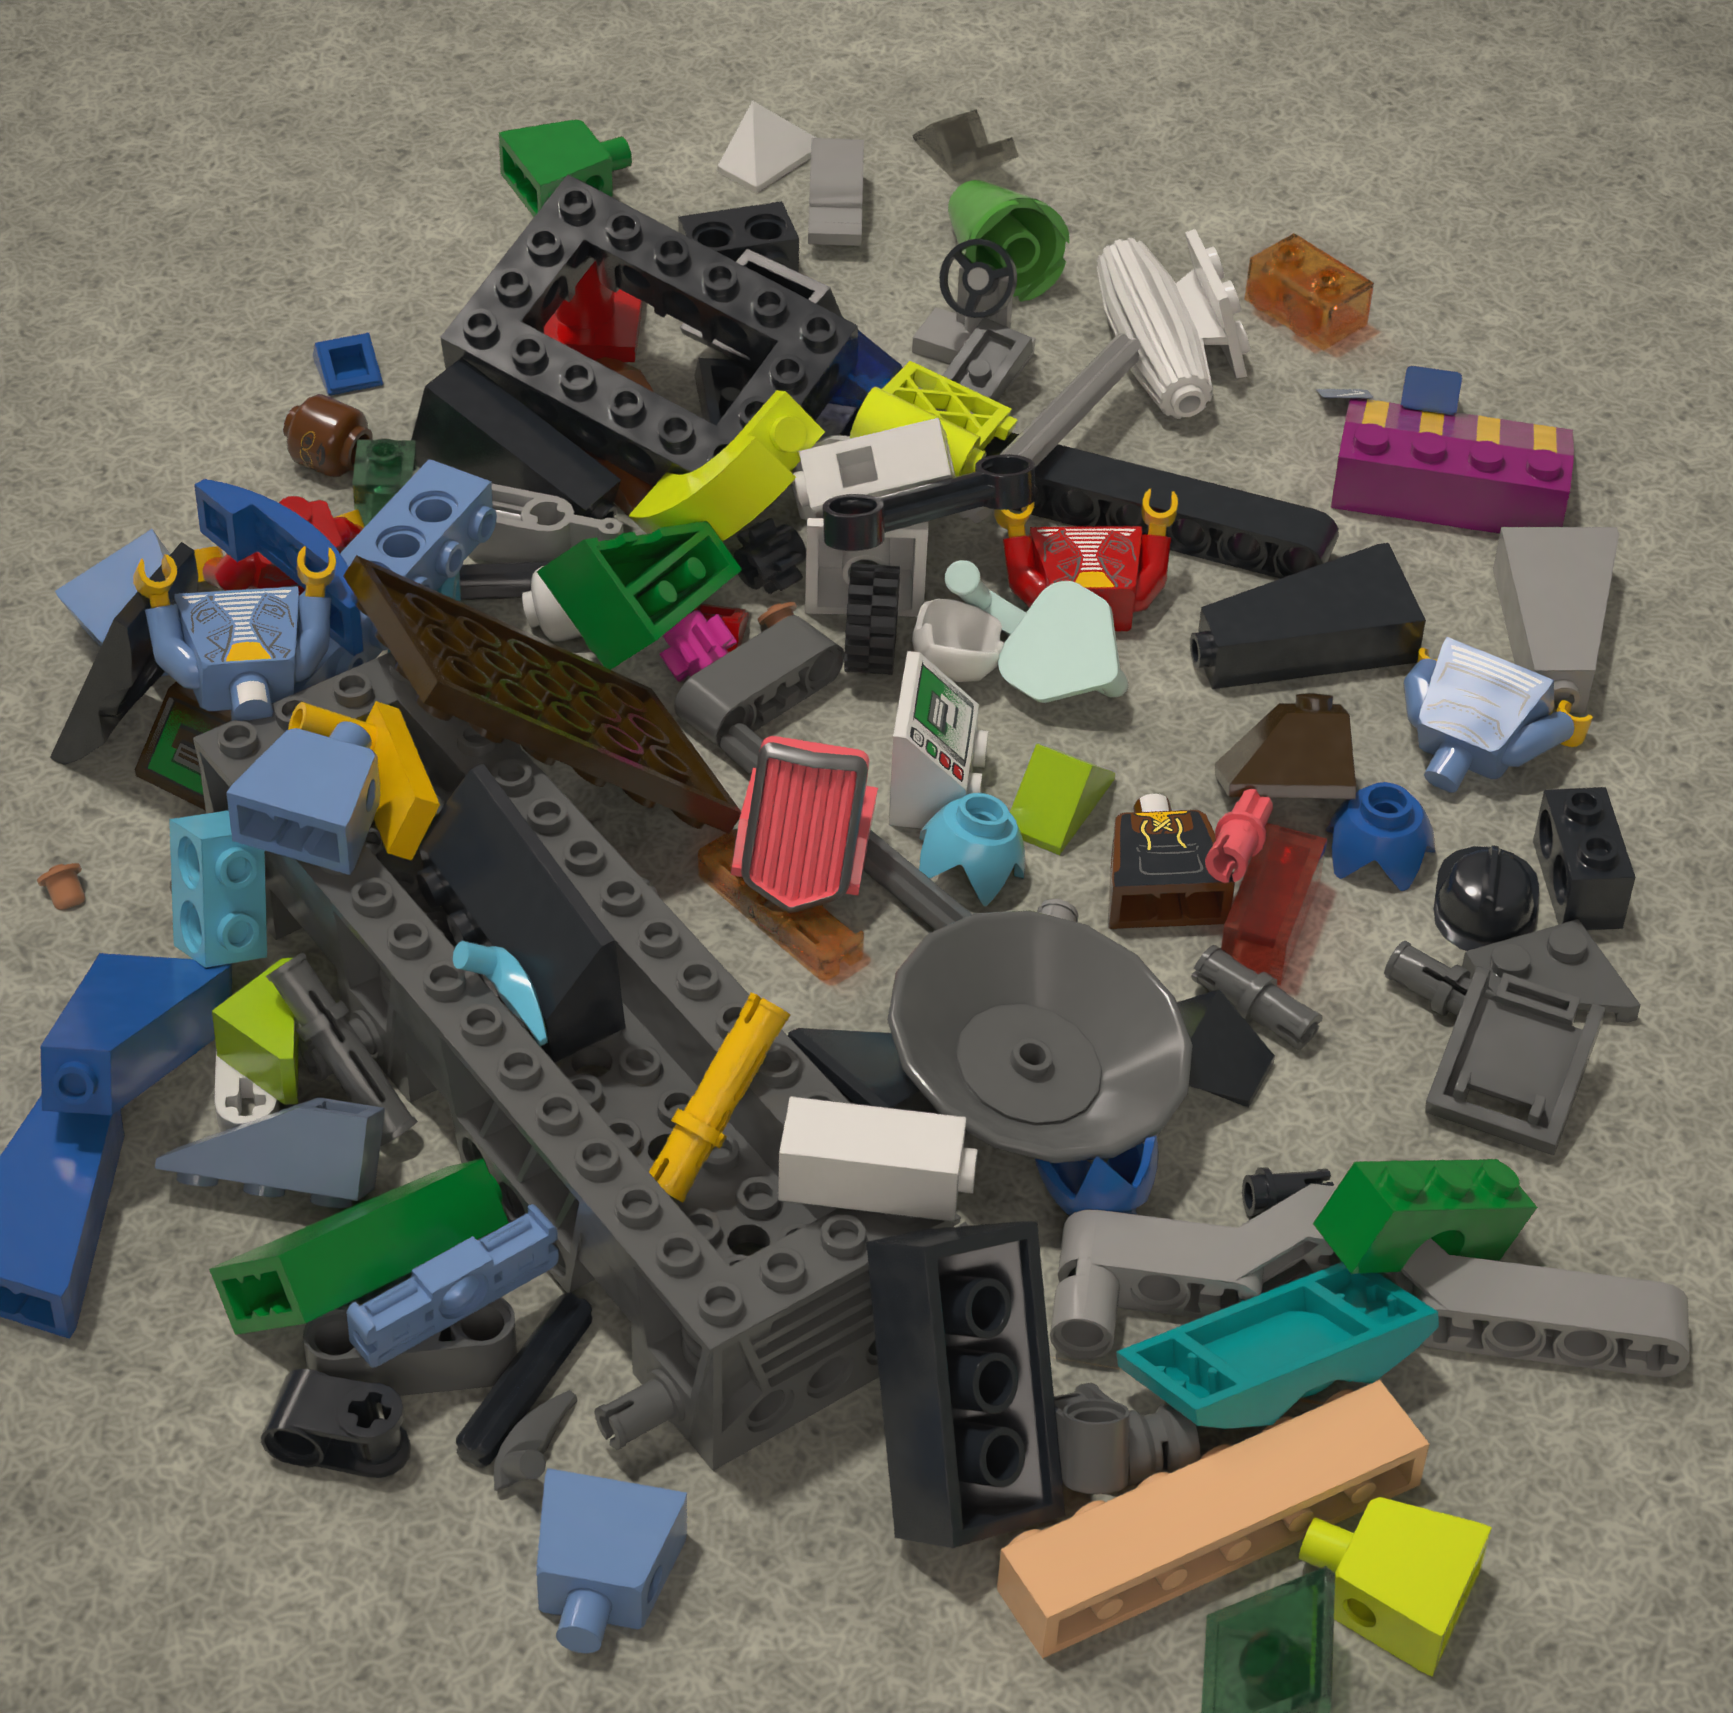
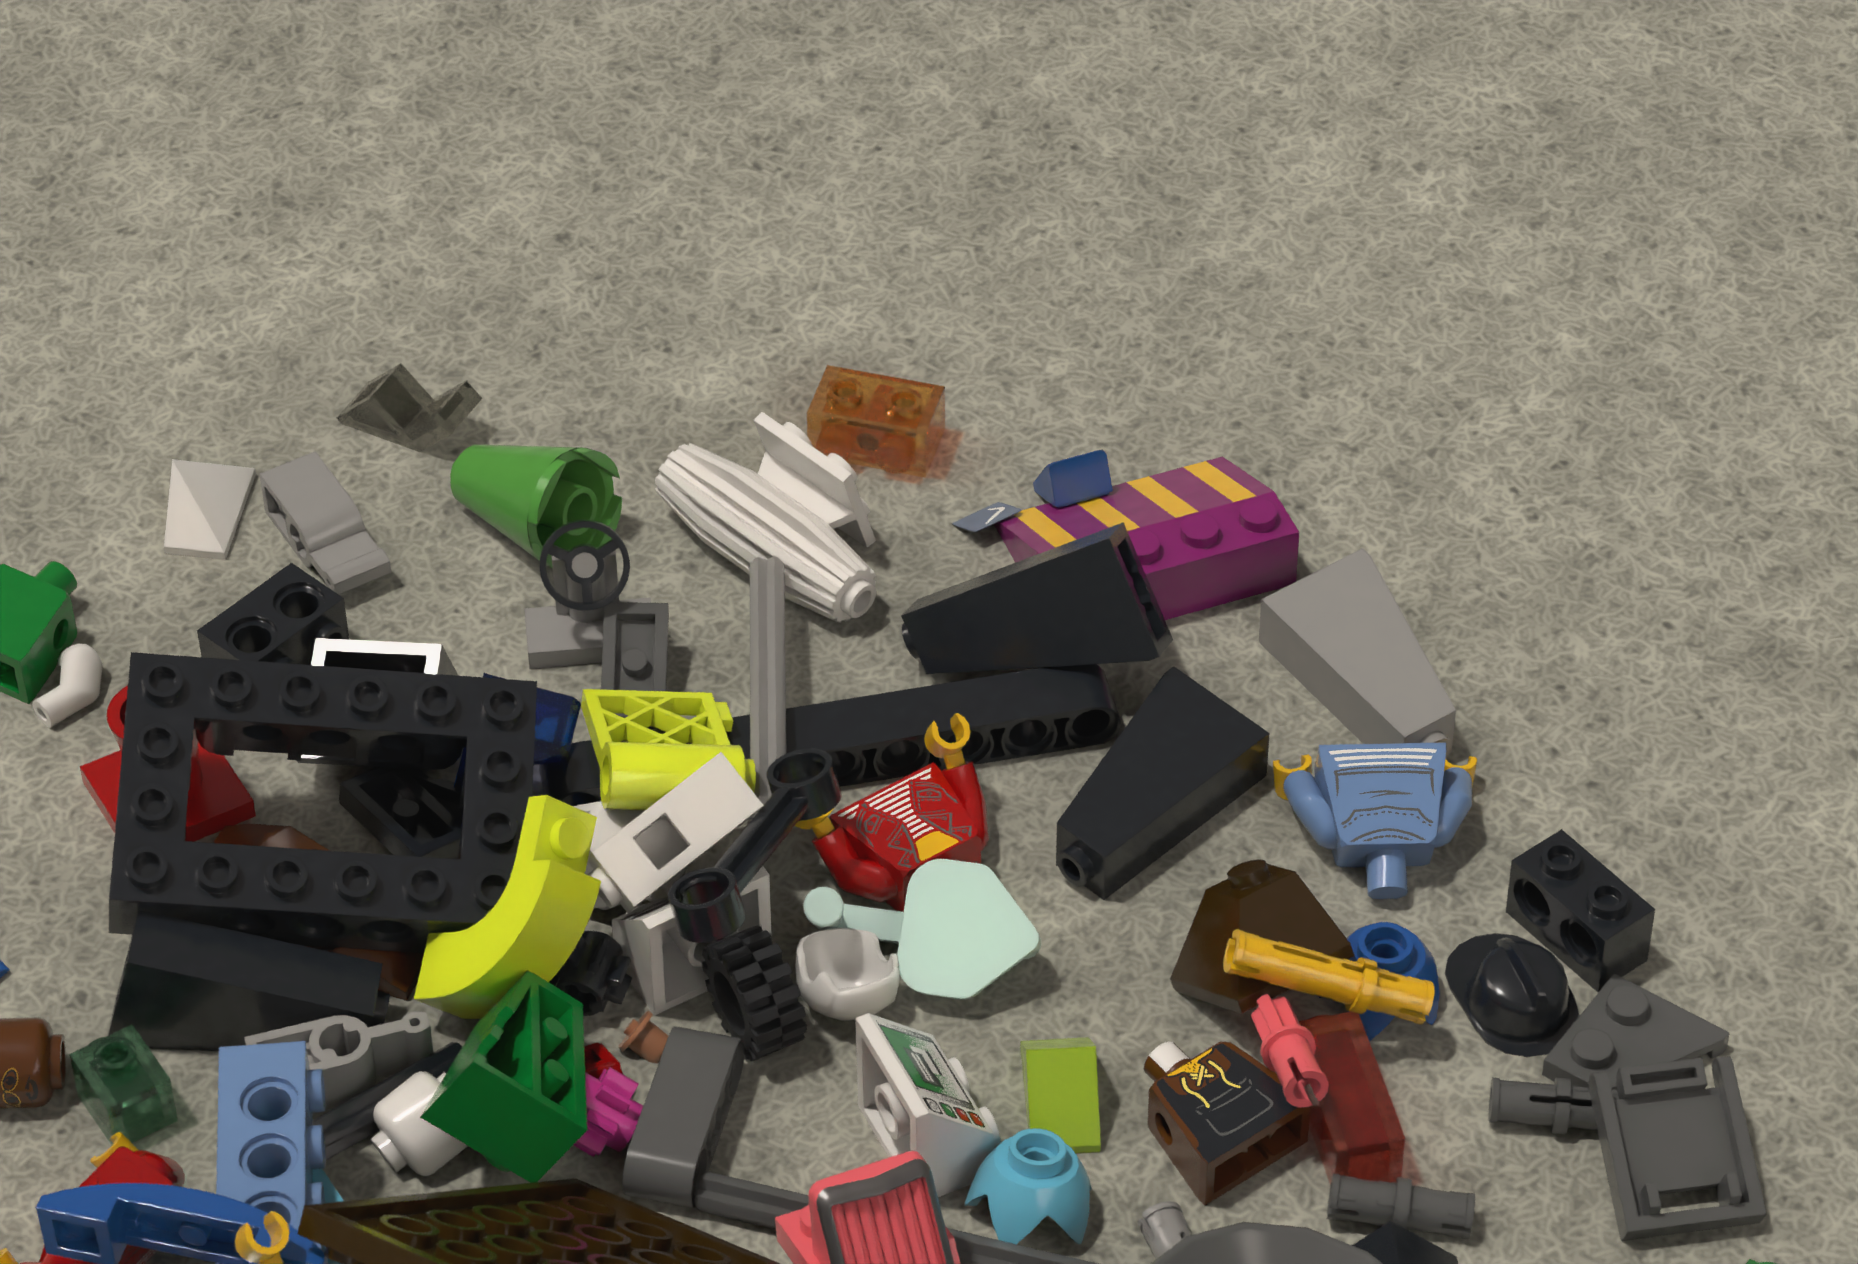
camera: 30 degrees left, 0 degrees up
none -> black slope [901,522,1173,674]
none -> yellow pin [1223,929,1434,1025]

